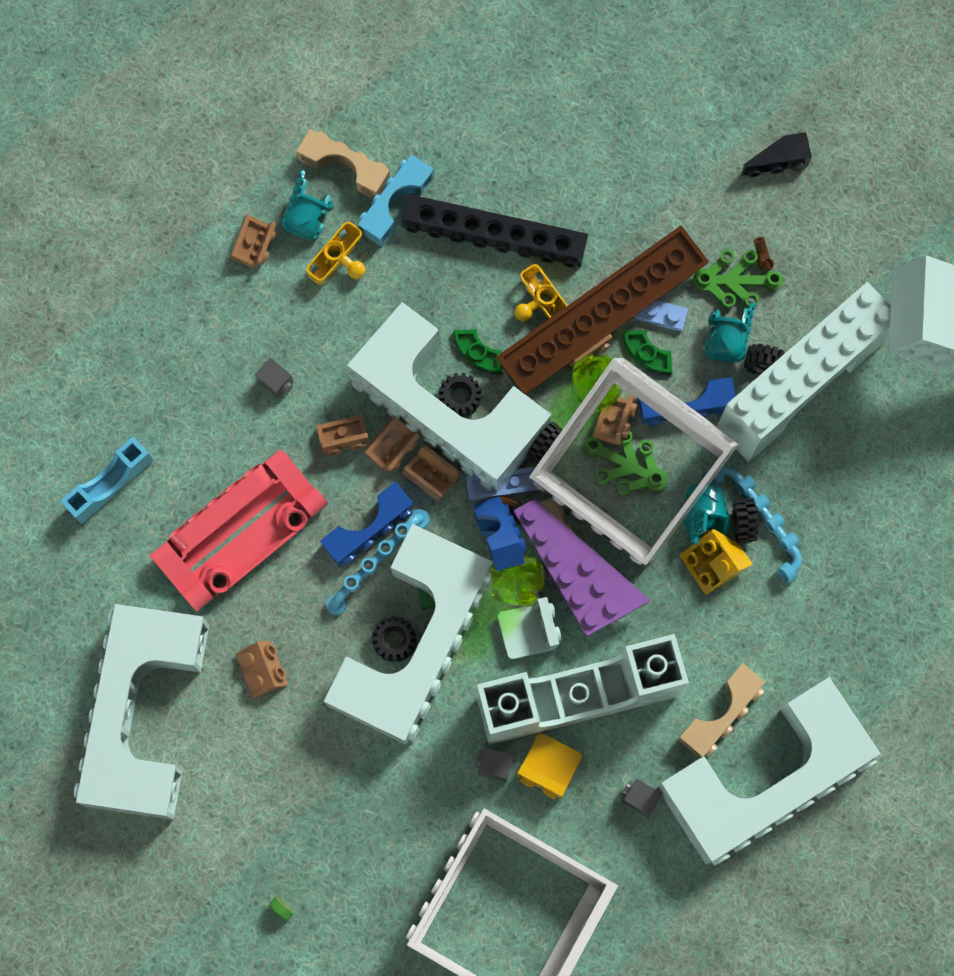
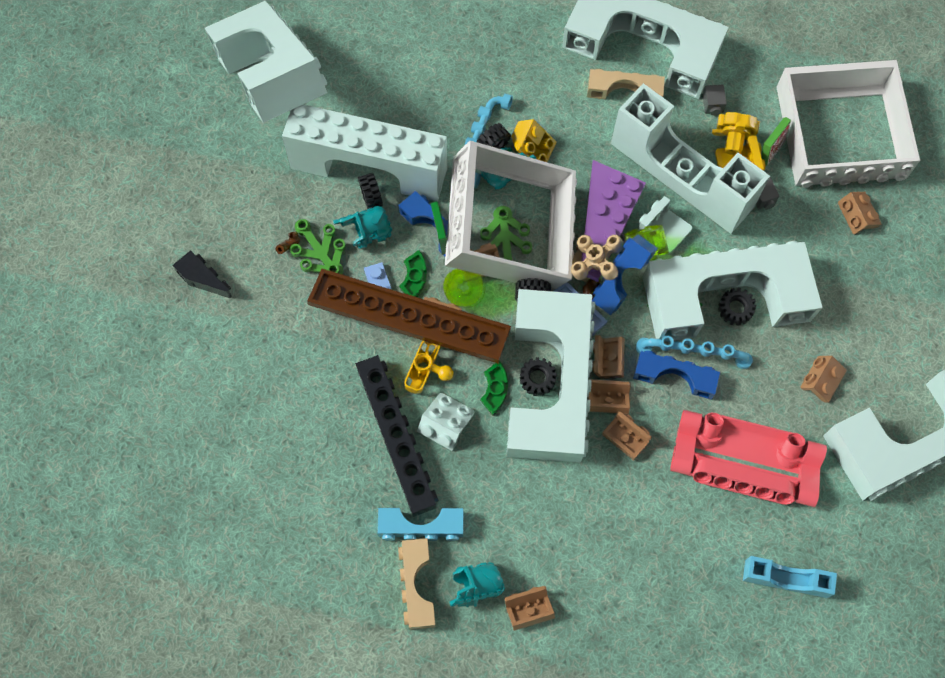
camera: 125 degrees left, 5 degrees down
dark grey brick [255,358,293,398] -> none
yellow piece [306,222,366,285] -> none
none -> light aqua bracket [417,393,474,451]
none -> green tile [431,202,447,255]
none -> tan gear [571,235,624,280]
none -> yellow piece [712,112,760,155]
none -> bright green tile [761,117,791,166]
none -> medium nougat bracket [838,191,882,234]

